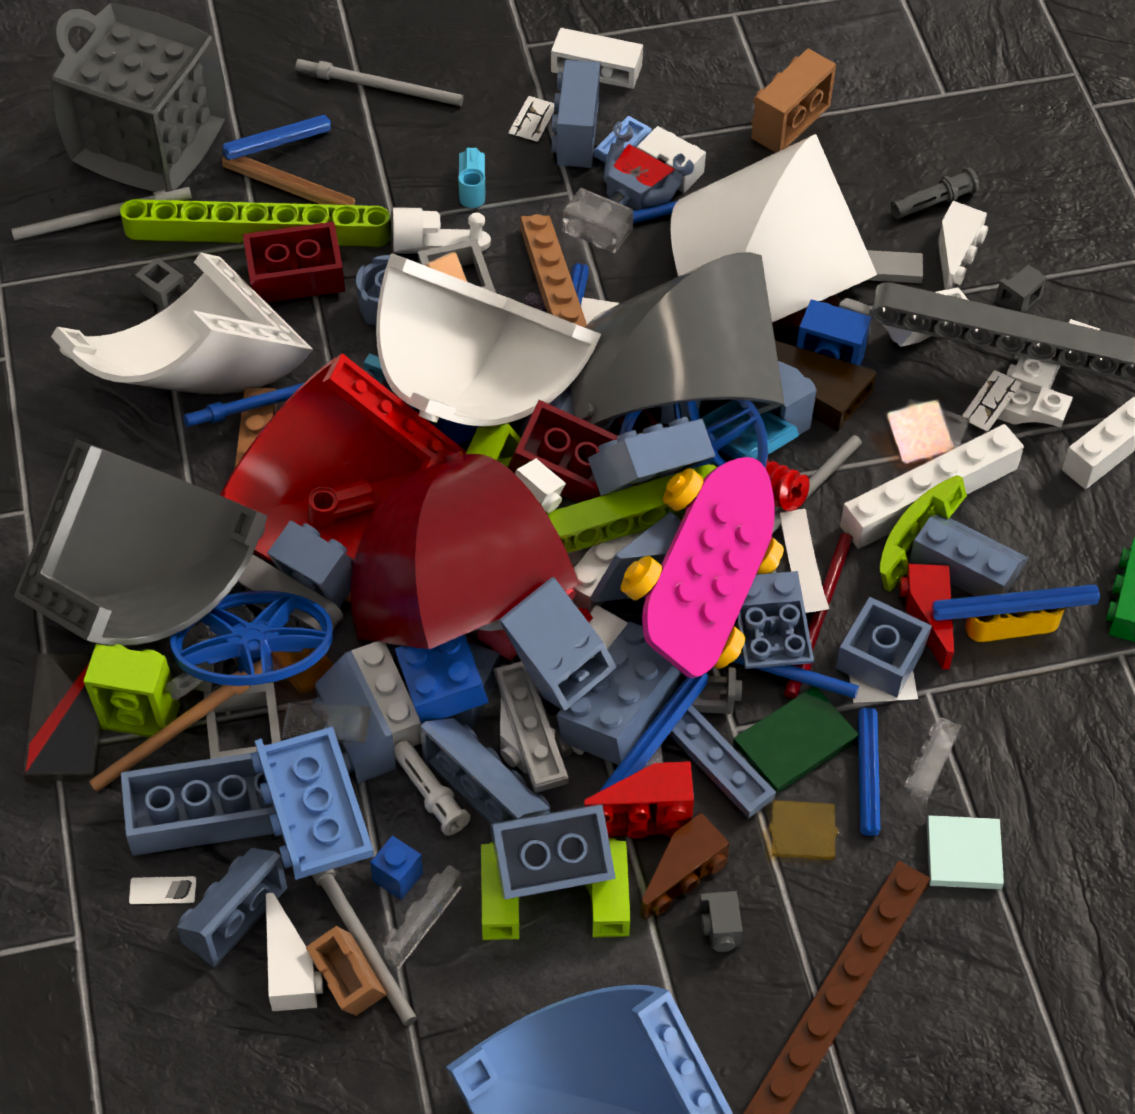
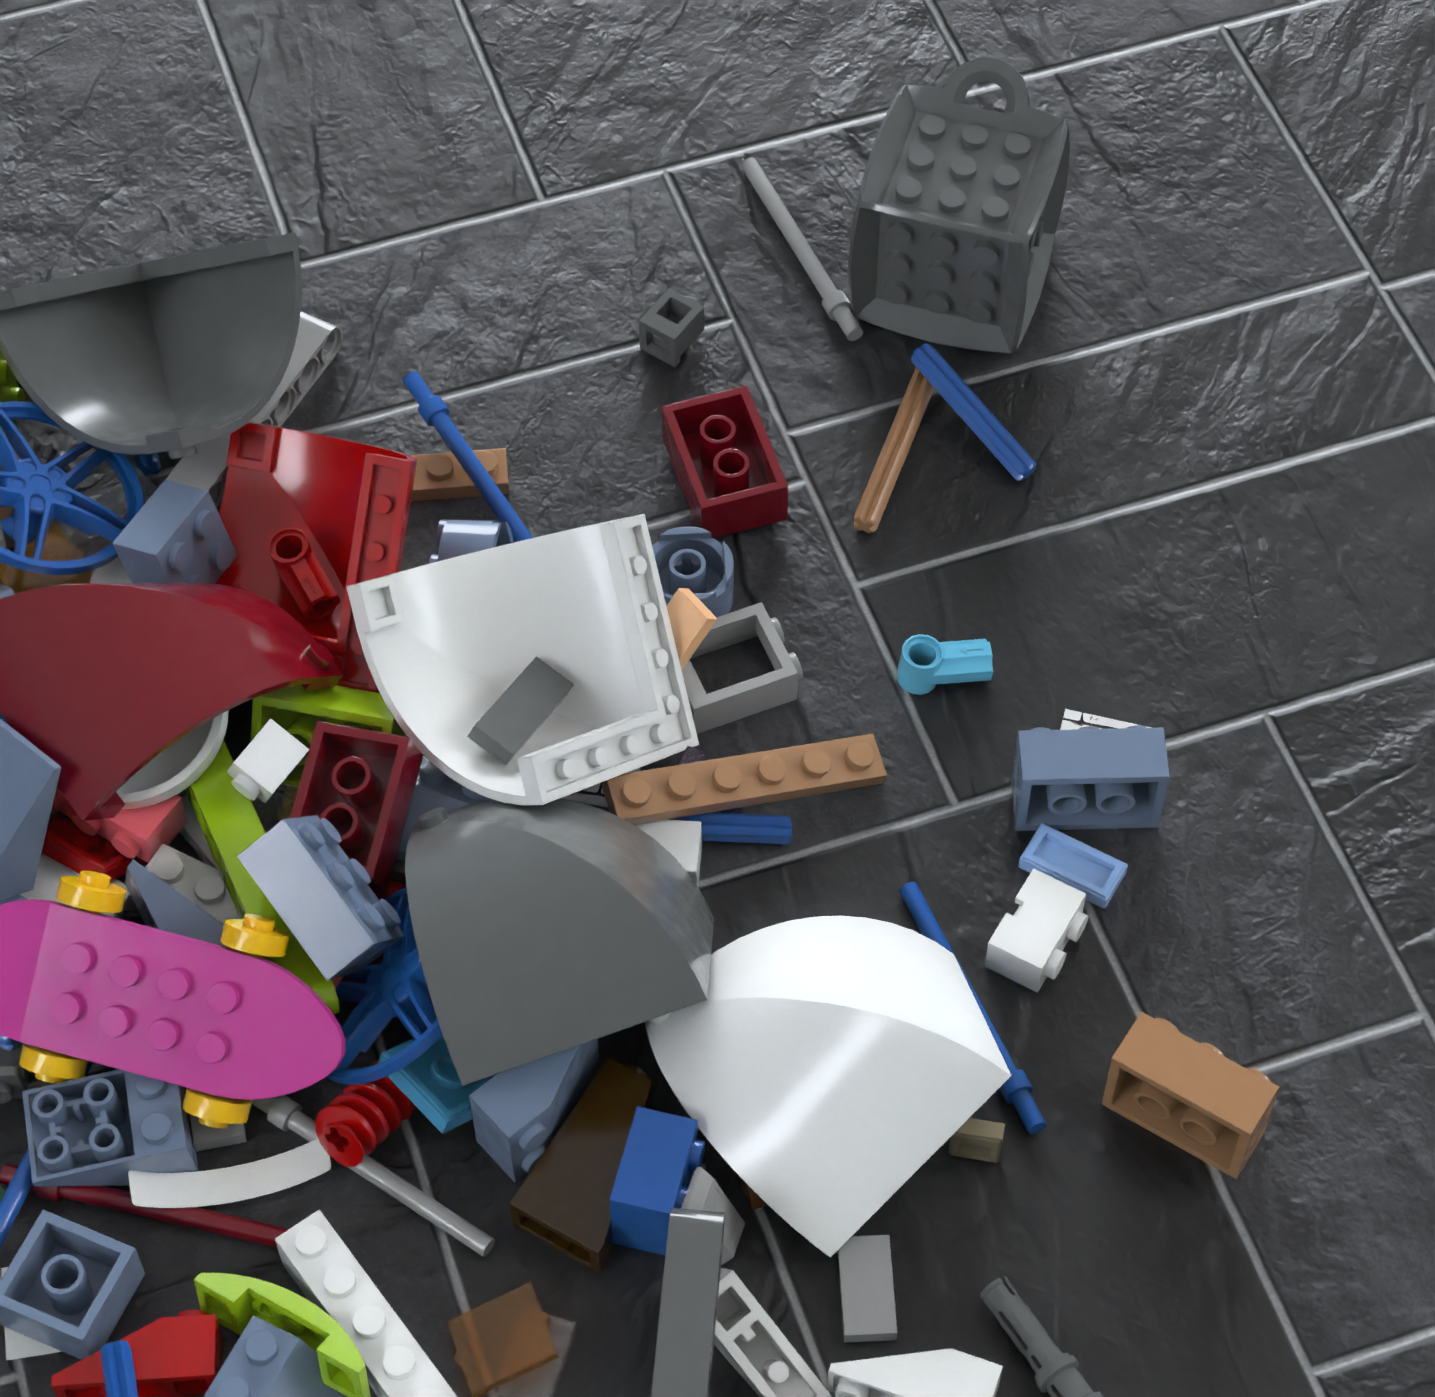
camera: 85 degrees right, 0 degrees up
white panel [51,252,313,394] -> none
lime beam [120,199,390,247] -> none
light grey bar [295,59,464,106] -> none
white piece [390,207,491,254] -> none
white brick [551,28,643,89] -> none
clear brick [563,187,634,254] -> none
sand blue torso [603,121,694,213] -> none
none -> dark grey tile [467,656,574,765]

